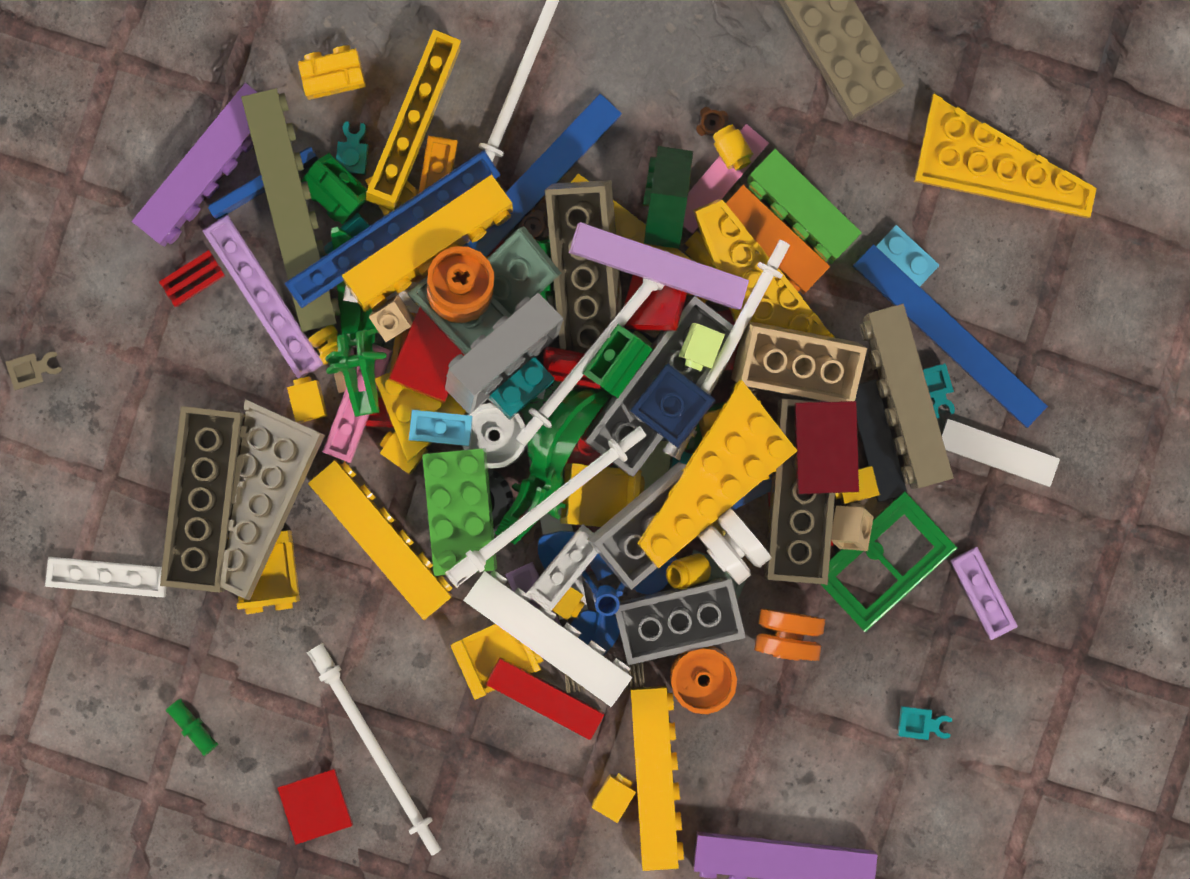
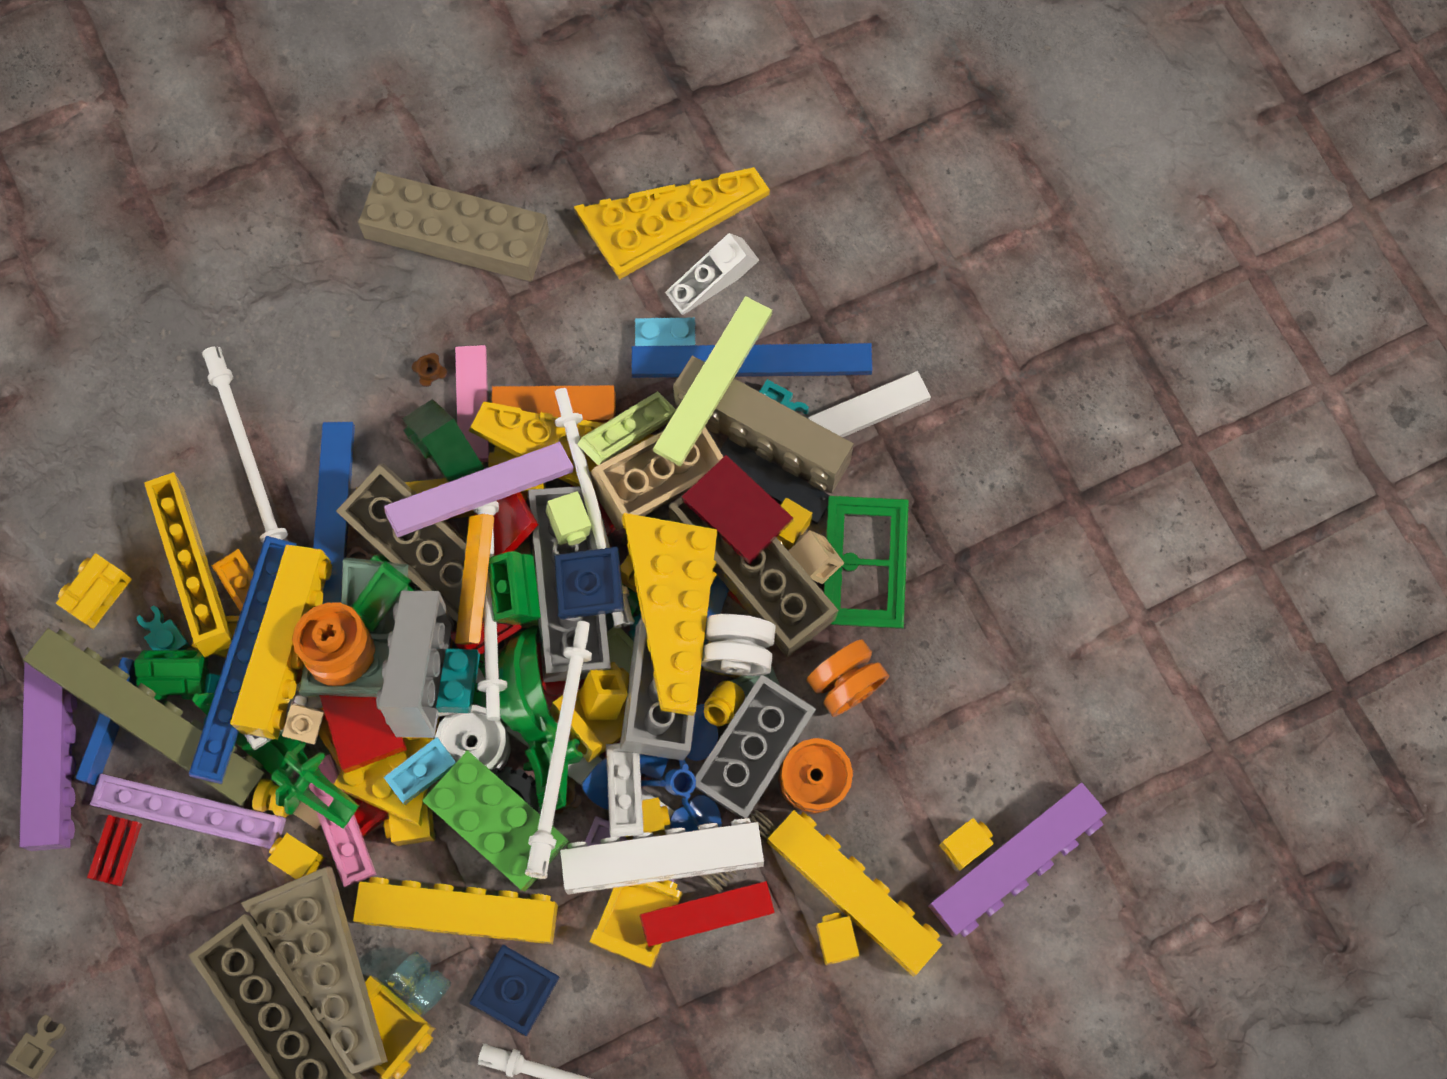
camera: 45 degrees left, 15 degrees down
yellow brick [713,124,753,171] -> none
bright green brick [746,149,862,264] -> none
teal plate [897,706,952,740] -> none
lavender tile [949,547,1018,640] -> none
none -> green tile [351,561,411,632]
none -> clear light blue wheel [387,951,451,1016]
none -> light orange tile [455,514,494,645]
none -> dark blue tile [469,944,560,1036]
none -> yellowish green tile [577,391,676,465]
none -> yellow brick [578,670,628,720]
none -> yellowish green tile [653,296,772,466]
none -> white slope [665,233,759,315]
none -> yellow brick [939,818,994,871]

